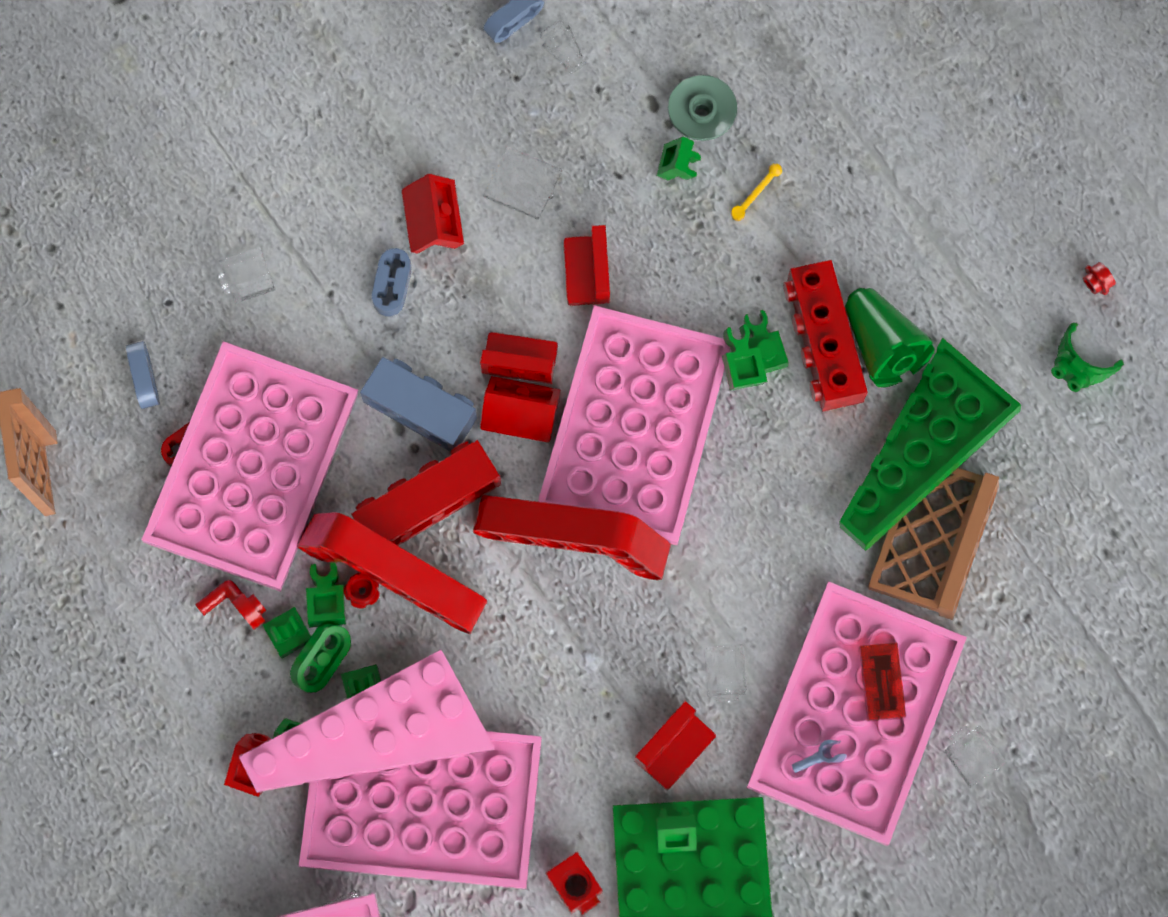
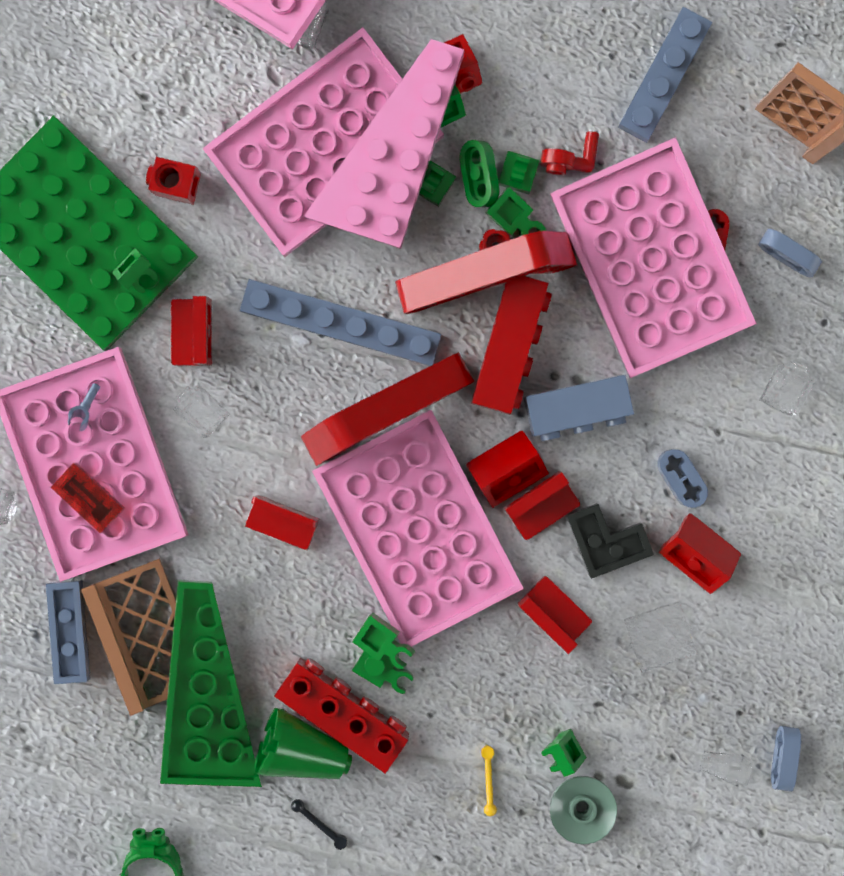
camera: 135 degrees right, 15 degrees up
none -> sand blue plate [46,580,91,684]
none -> sand blue plate [240,279,441,366]
none -> red panel [245,495,320,550]
none -> black hinge [291,799,347,850]
none -> pearl dark grey plate [566,503,654,579]
none -> sand blue plate [618,7,712,143]

